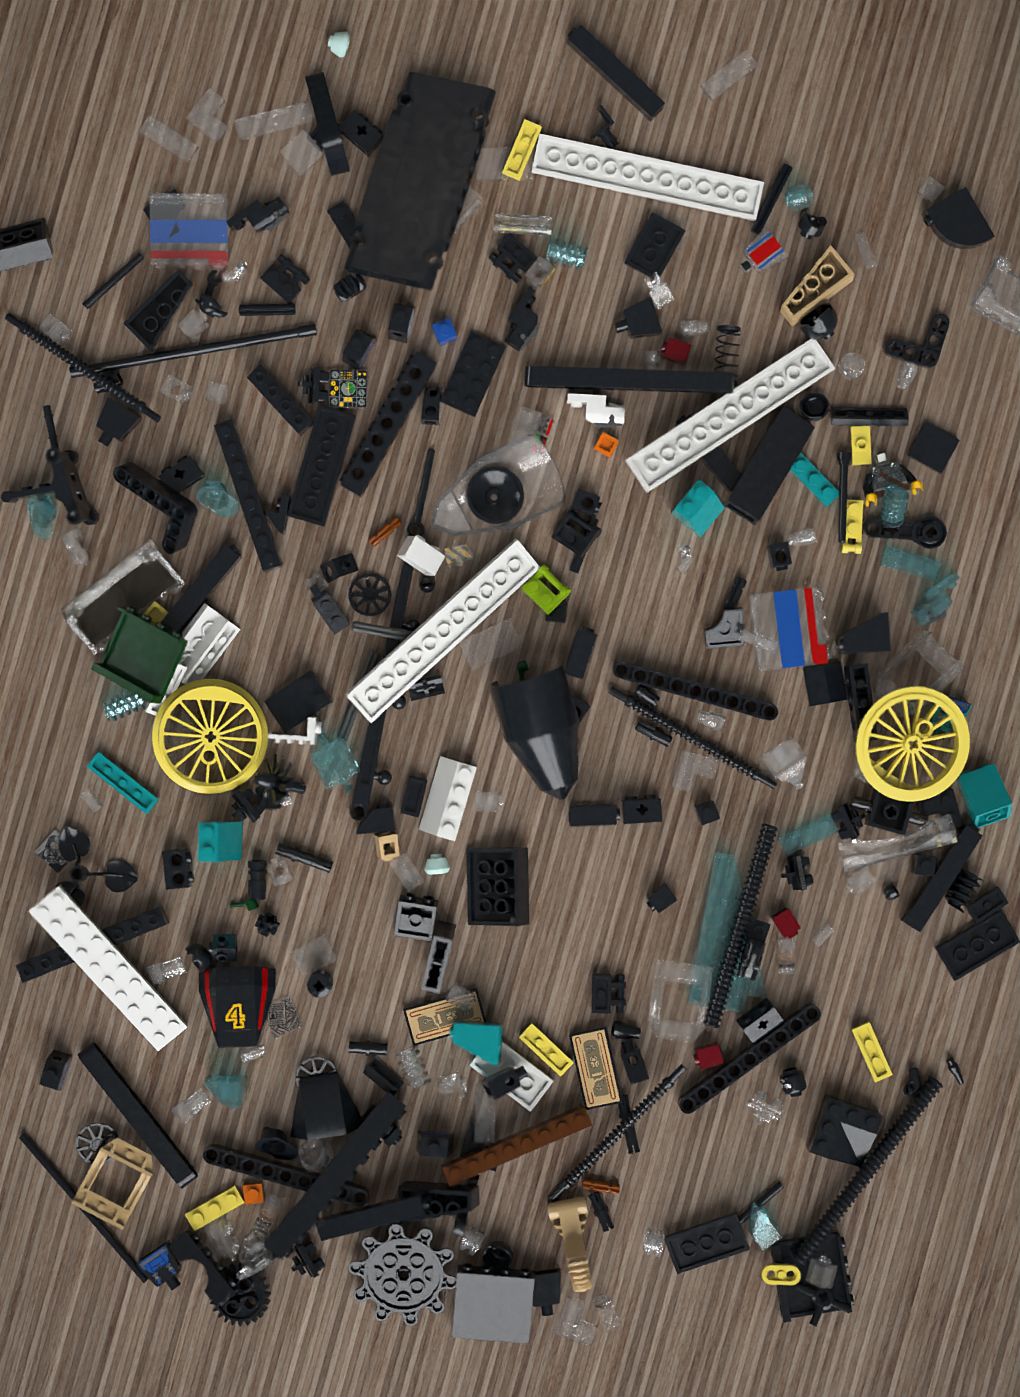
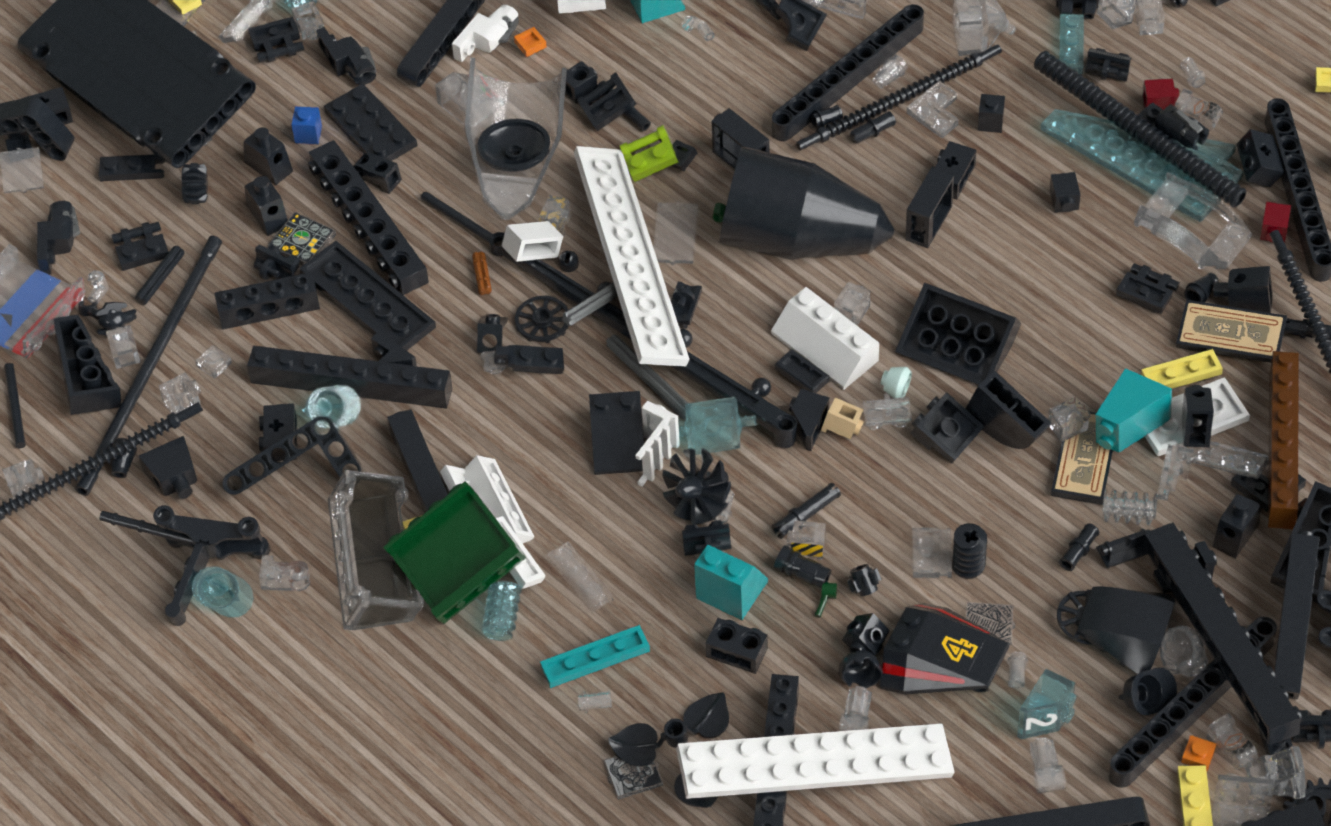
camera: 55 degrees left, 35 degrees down
light yellow piece [152,679,268,794] -> none

